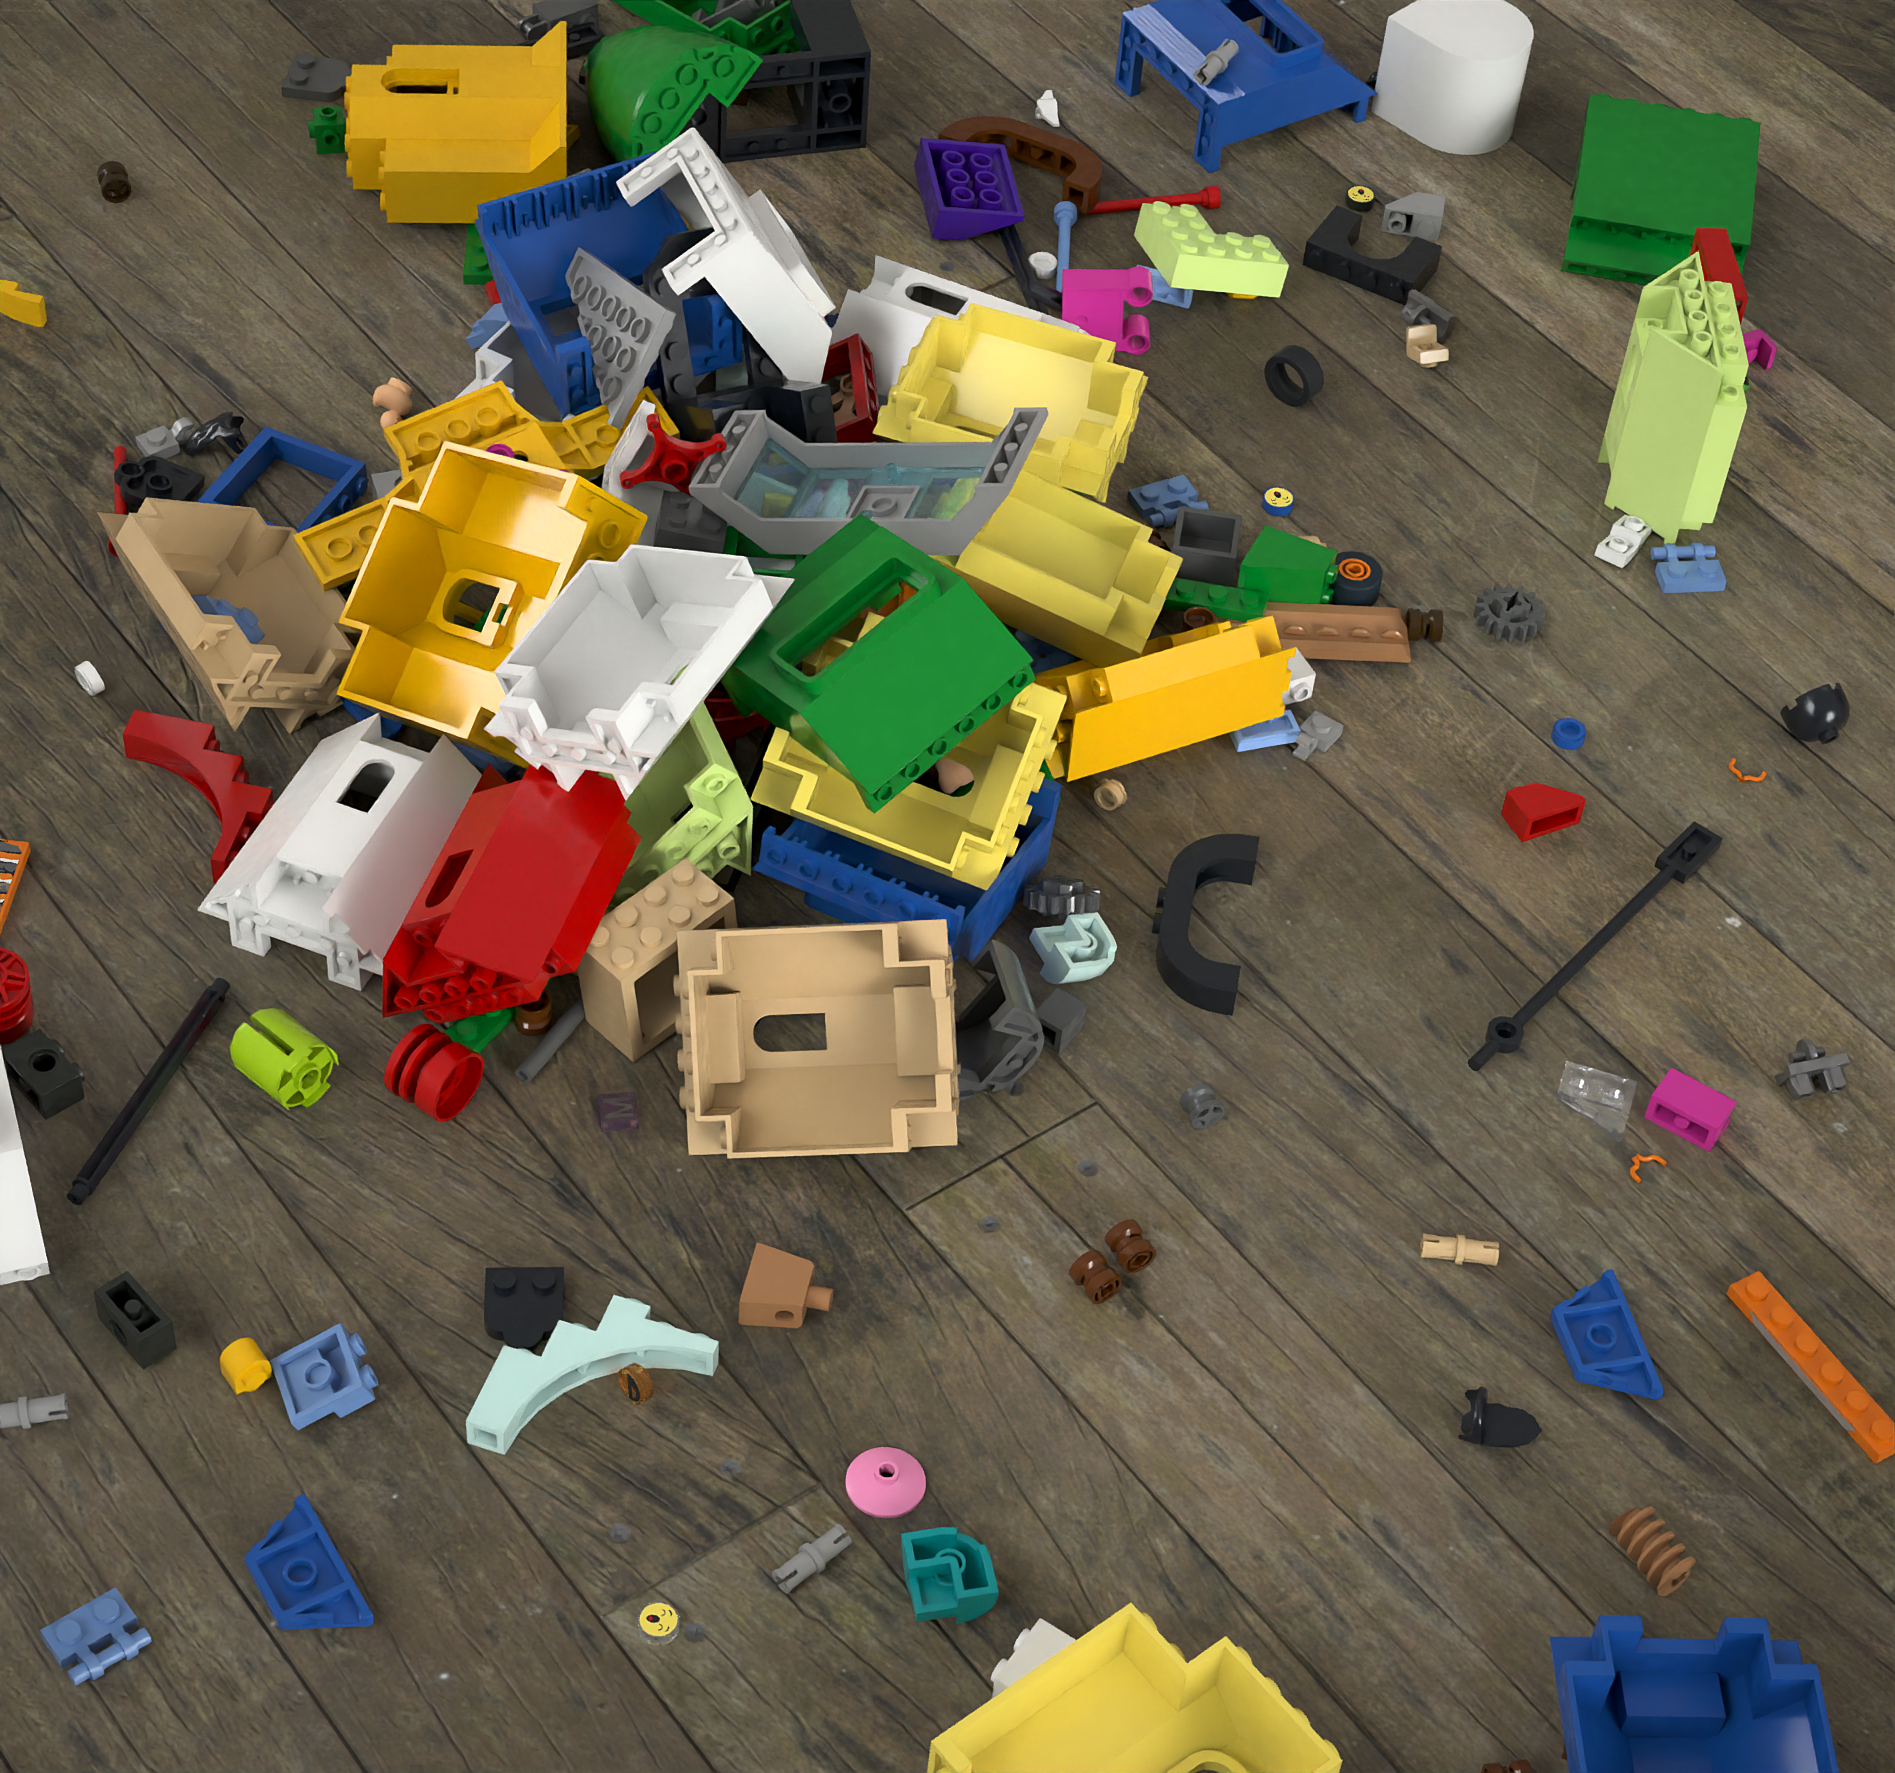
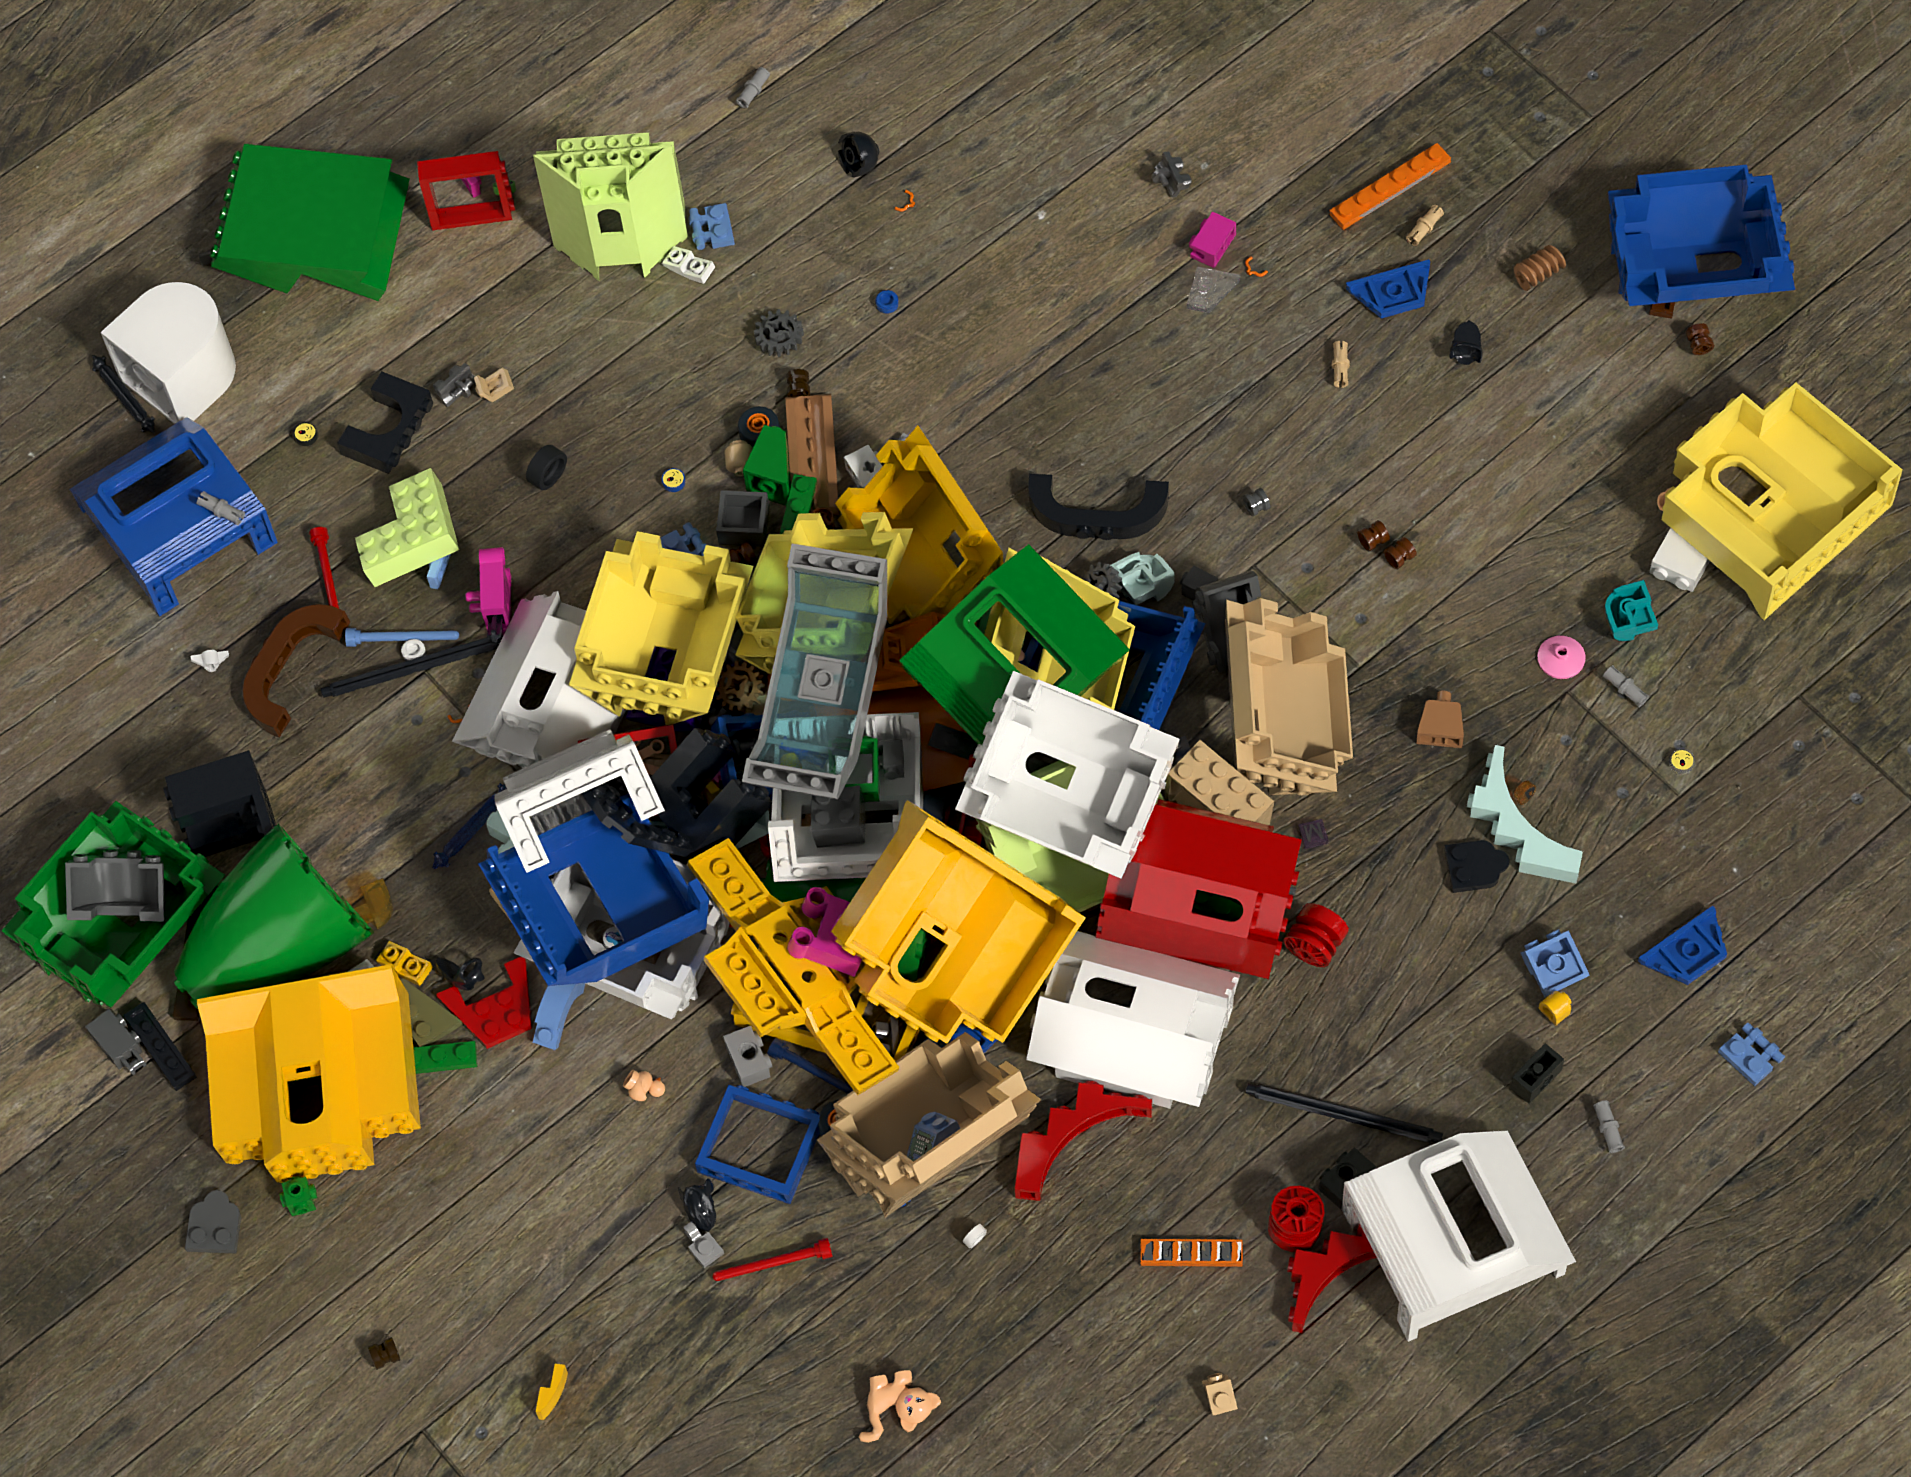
camera: 85 degrees left, 15 degrees up
black plate [114,456,205,508] -> none
lime cylinder [230,1008,339,1111] -> none
light grey wing [565,247,676,429] -> none
red piece [619,414,726,496] -> none
dark purple slope [914,138,1025,240] -> none
light grey slope [1381,192,1446,241] -> none
black bar [1468,821,1723,1071] -> none
red slope [1501,782,1586,842] -> none
none -> tan pin [1406,205,1444,246]

